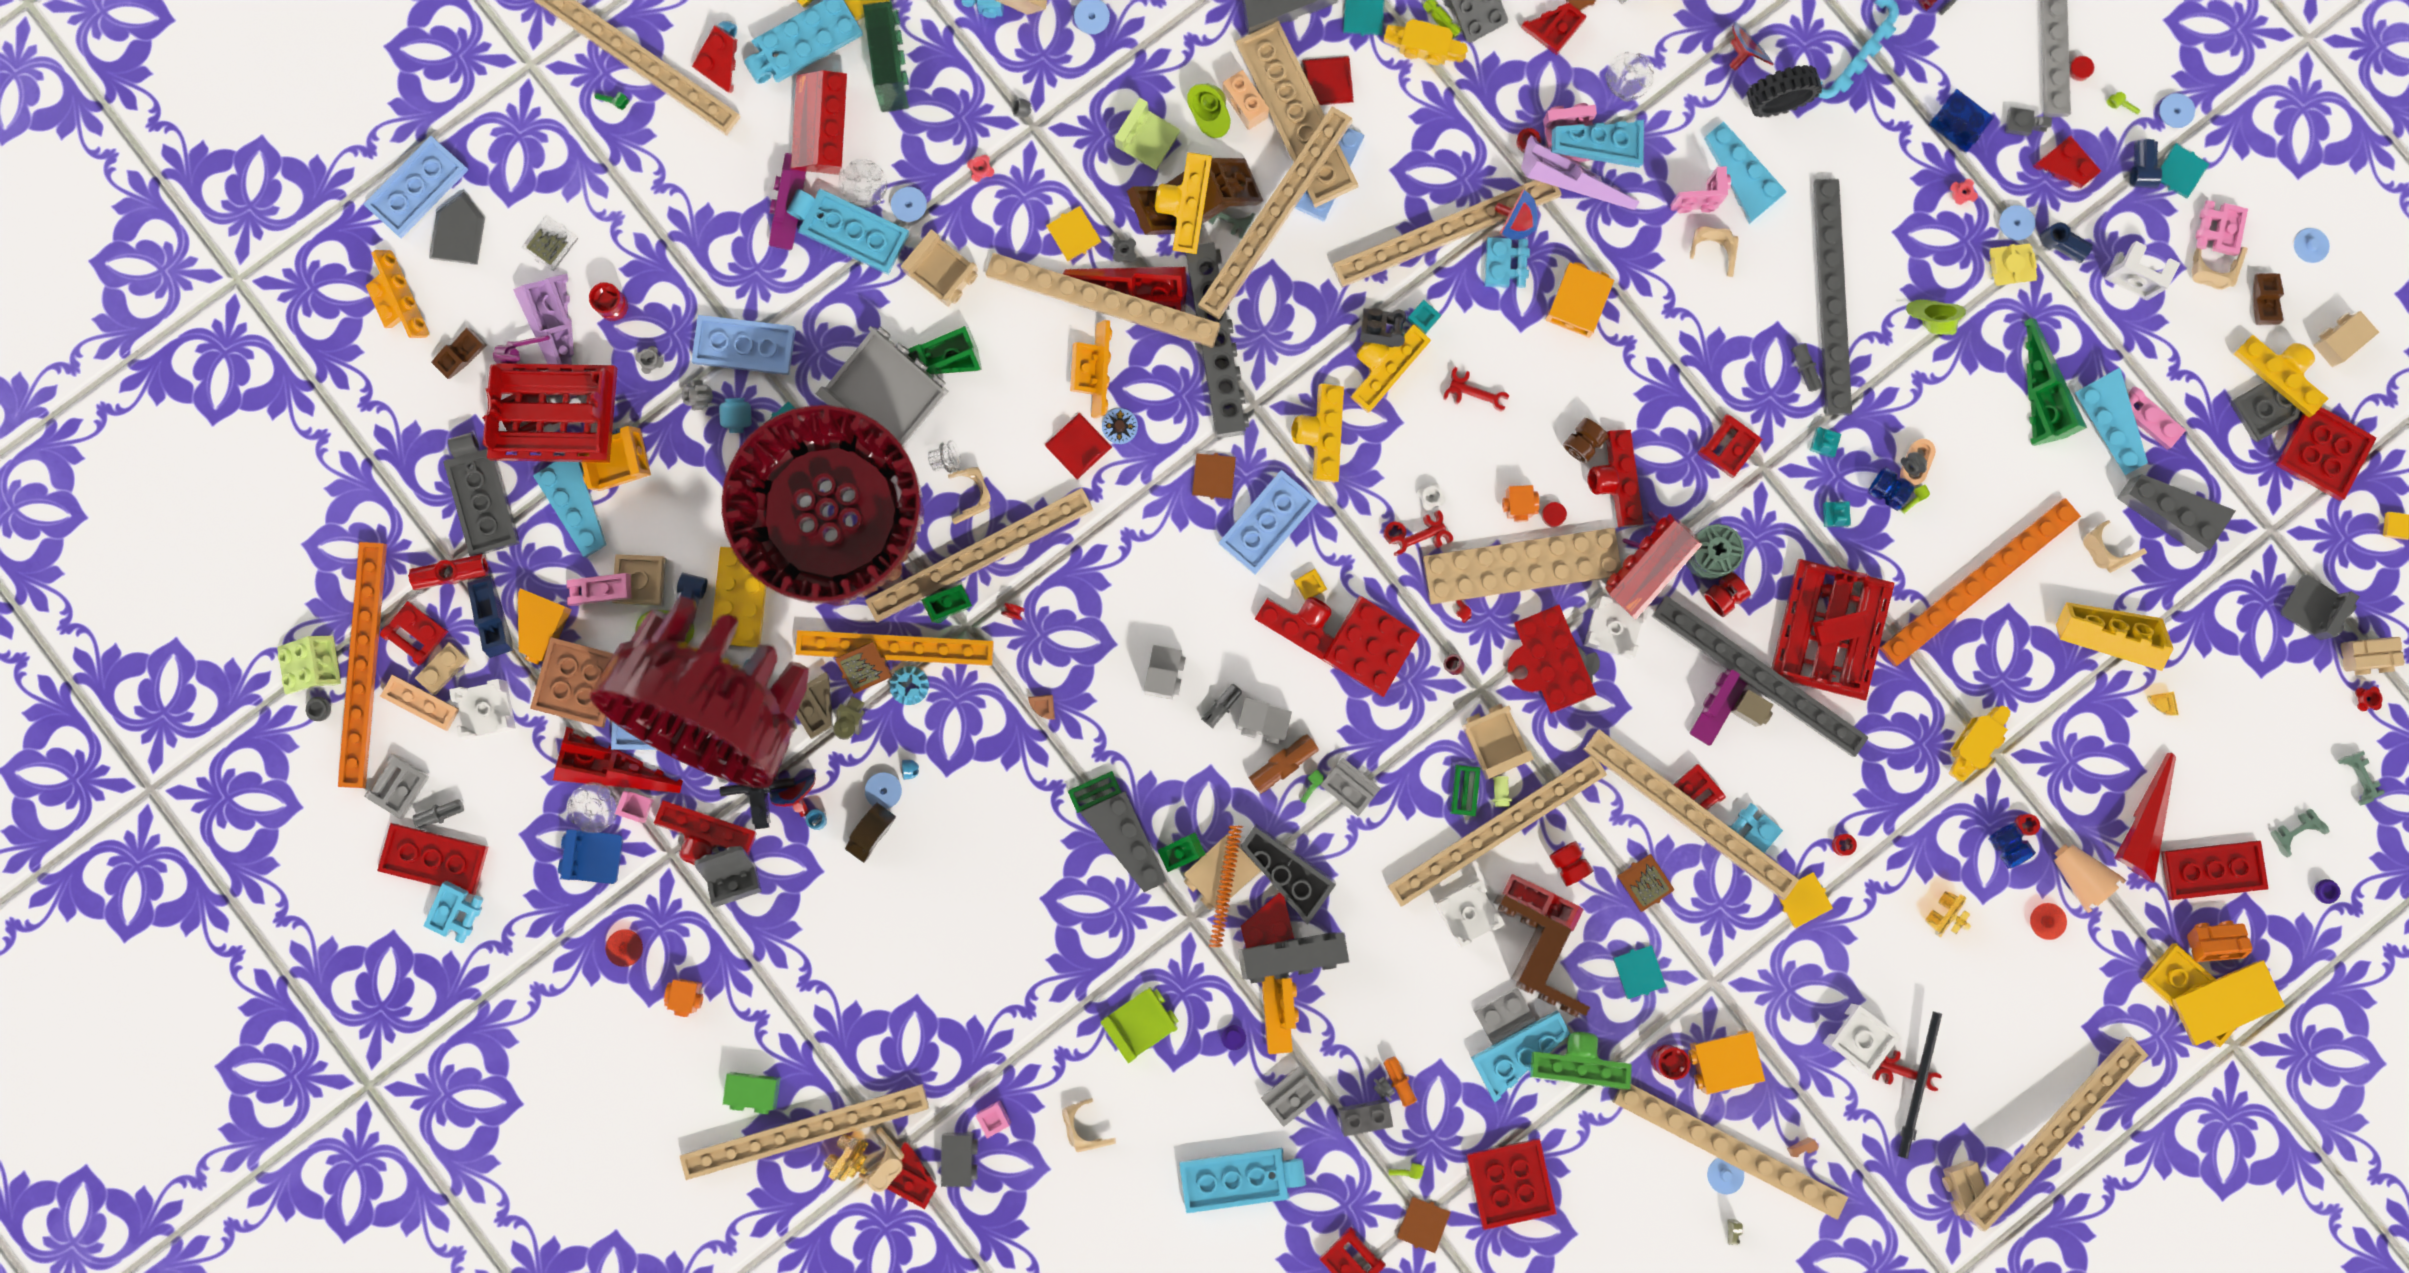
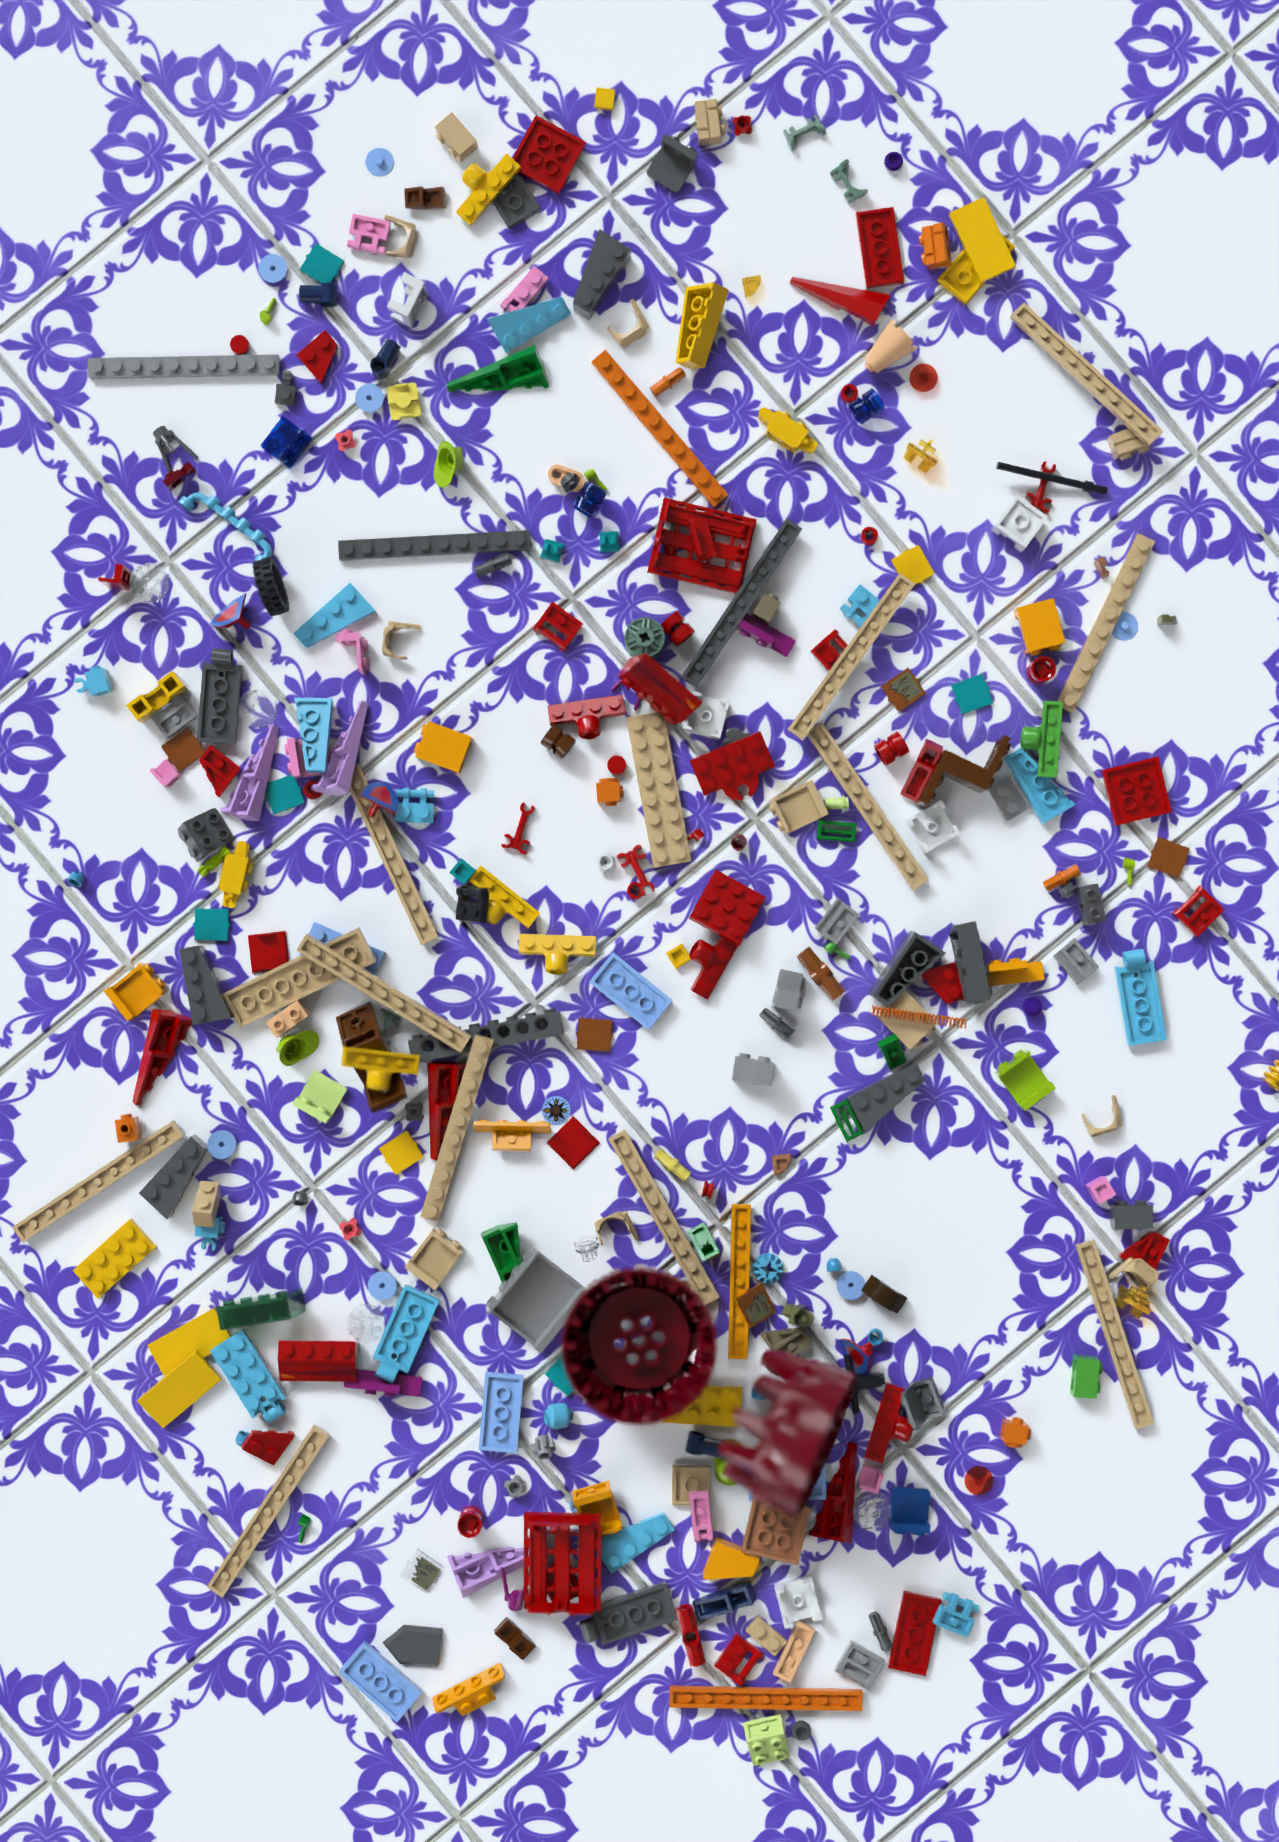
camera: 85 degrees left, 5 degrees up
none -> dark grey hinge [197,648,243,745]
none -> lavender wedge [220,724,279,821]
none -> teal piece [265,774,305,815]
none -> orange axle [649,367,686,398]
none -> light yellow pin [654,1148,691,1182]

